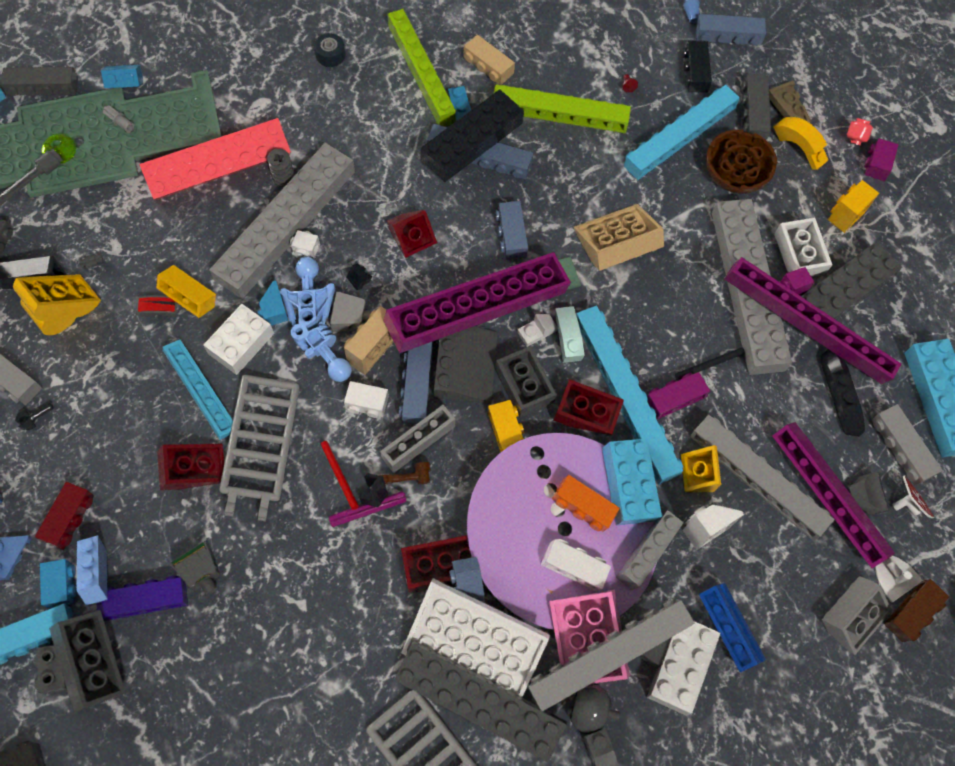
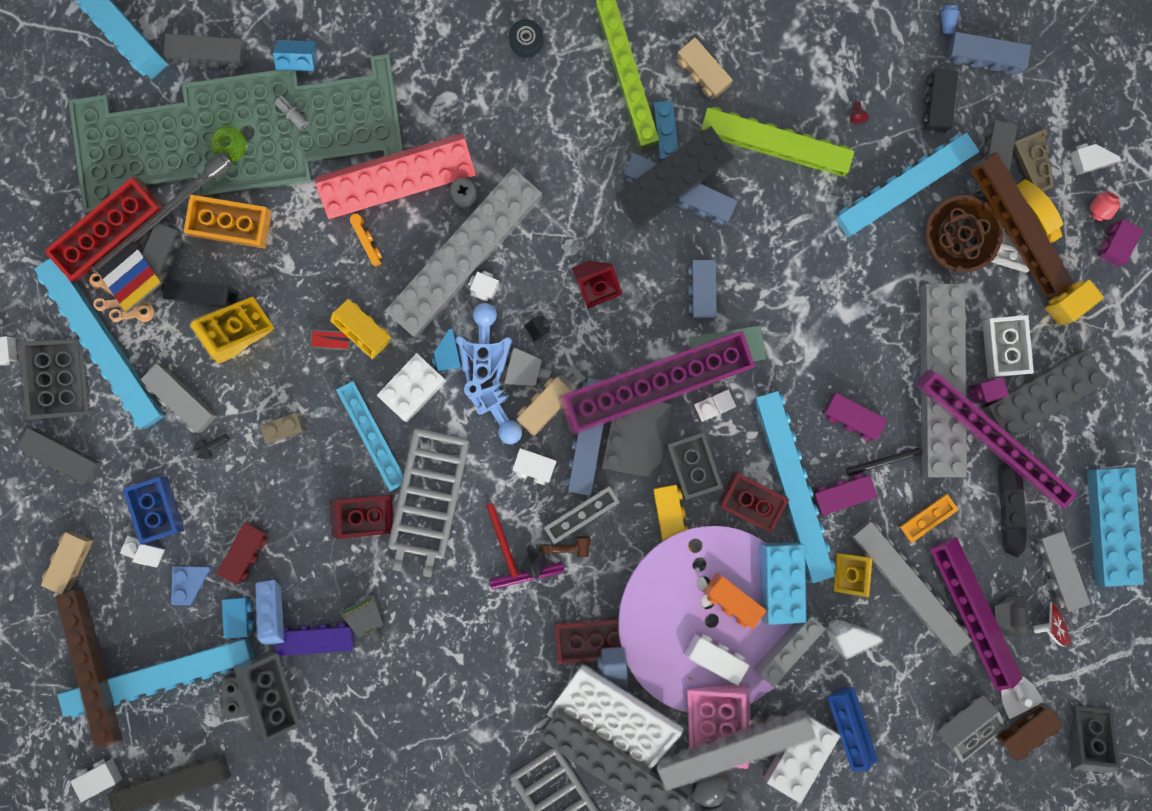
camera: 10 degrees right, 20 degrees up
light aqua slope [555,306,584,363] -> none
tan slope [574,204,664,271] -> none
none -> light orange brick [183,195,272,249]
none -> dark tan brick [259,413,307,444]
none -> light orange plate [350,214,382,267]
none -> magenta brick [822,393,888,442]
none -> light orange plate [899,494,959,543]
none -> reddish brown brick [969,152,1074,298]
none -> white wing [992,227,1030,273]
none -> white slope [1070,143,1121,175]

